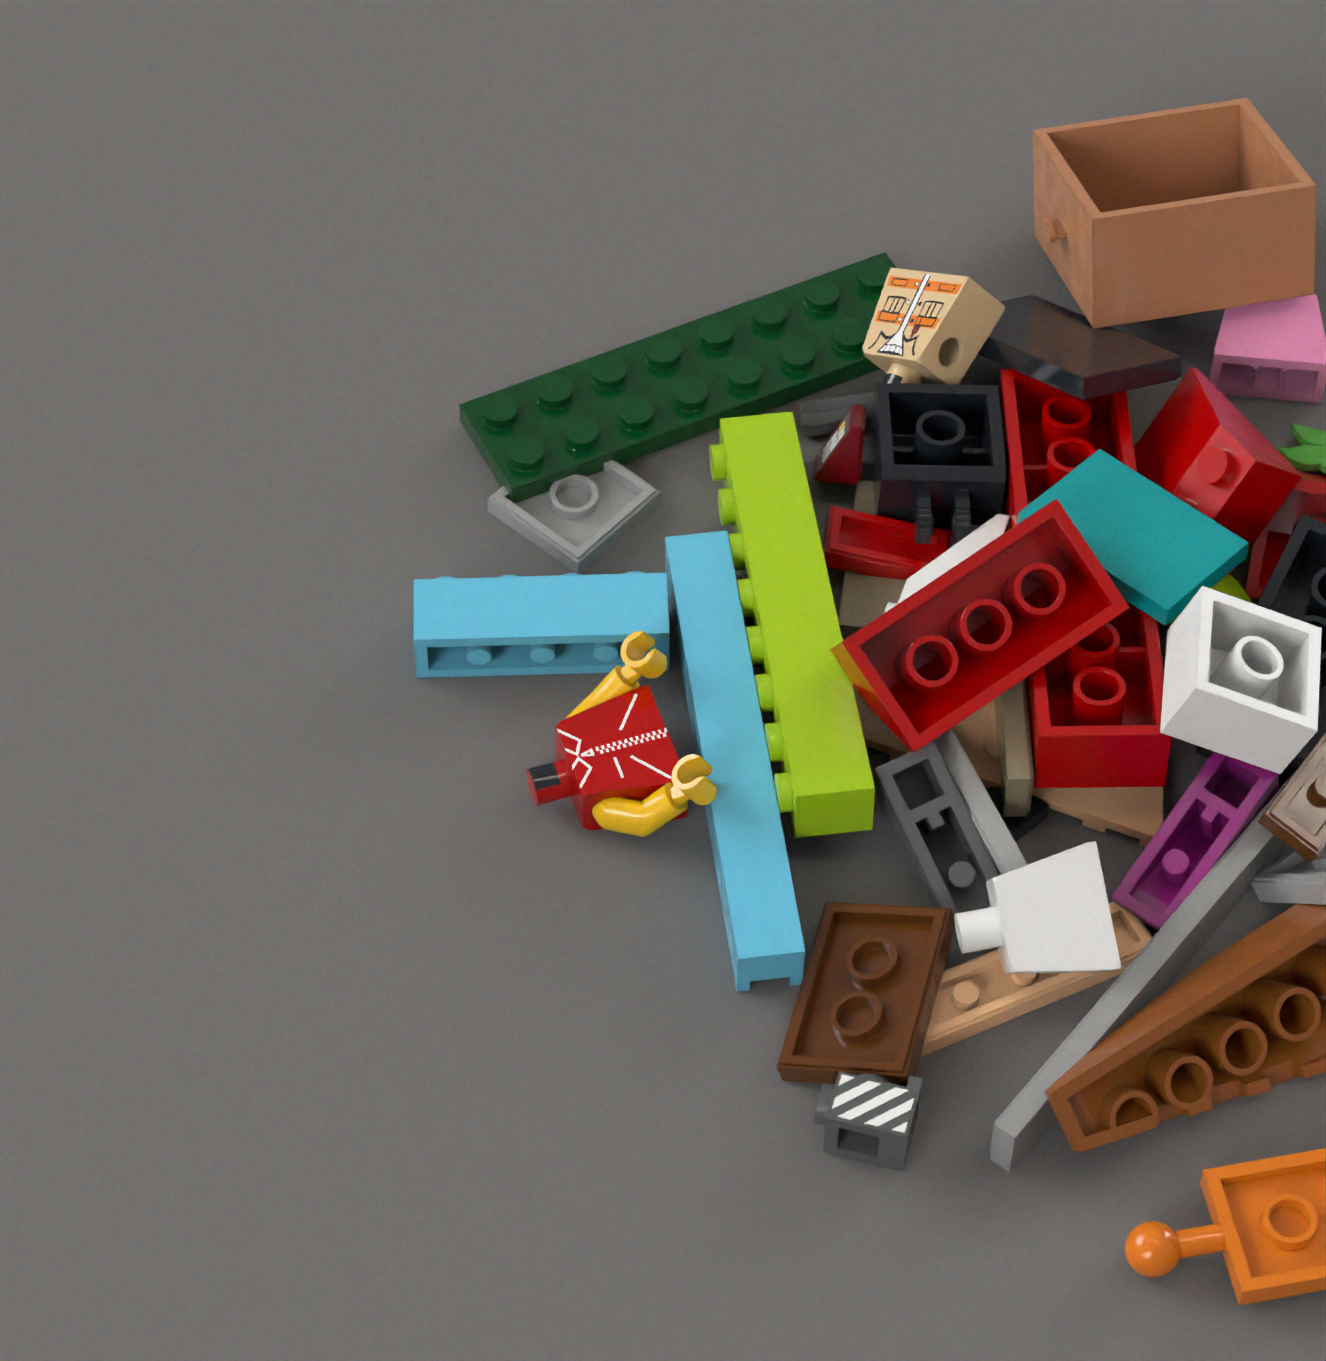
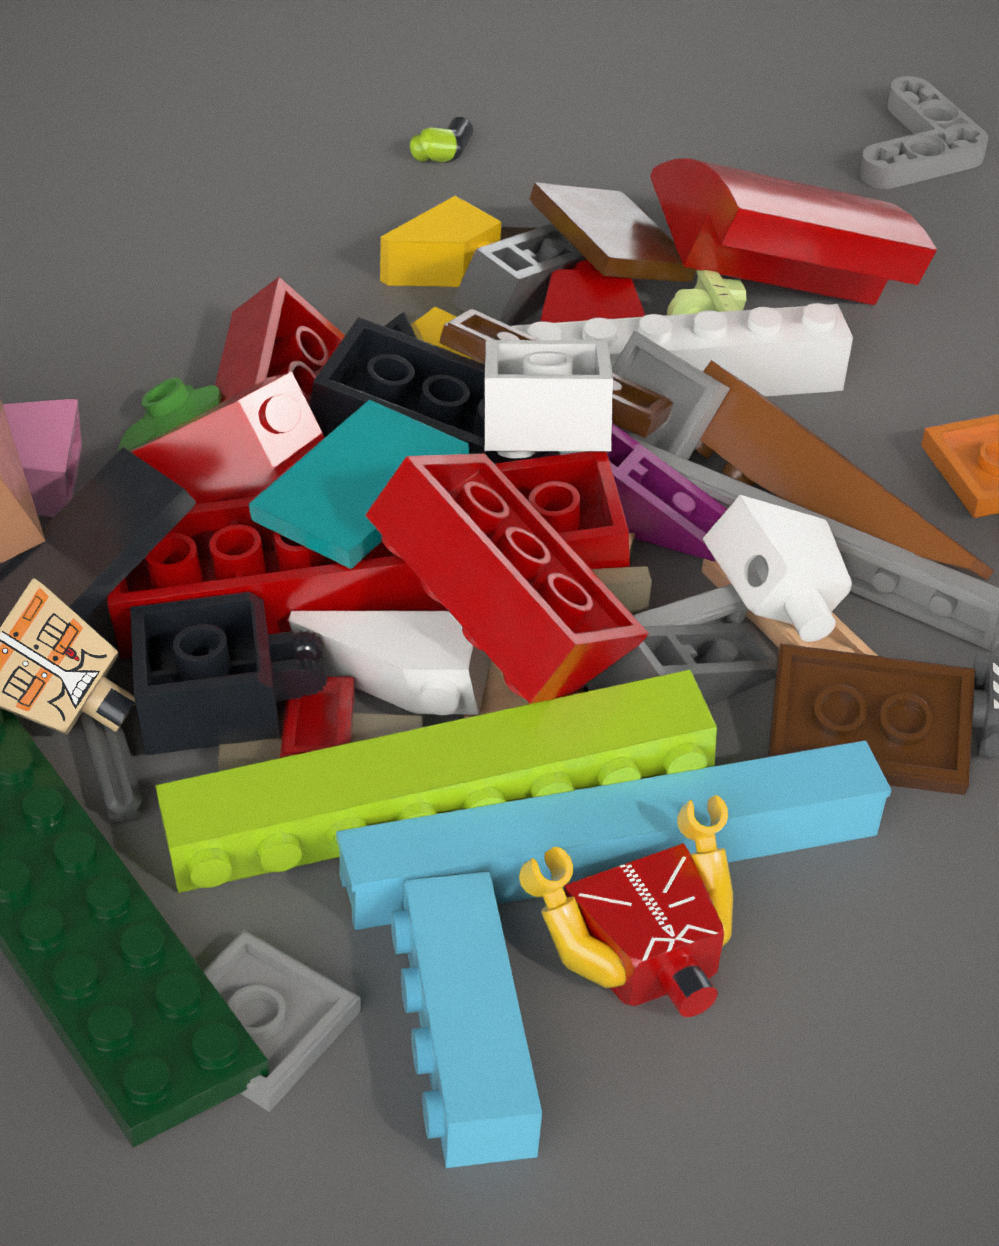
camera: 100 degrees left, 10 degrees down
dark red slope [813,404,866,484] -> none

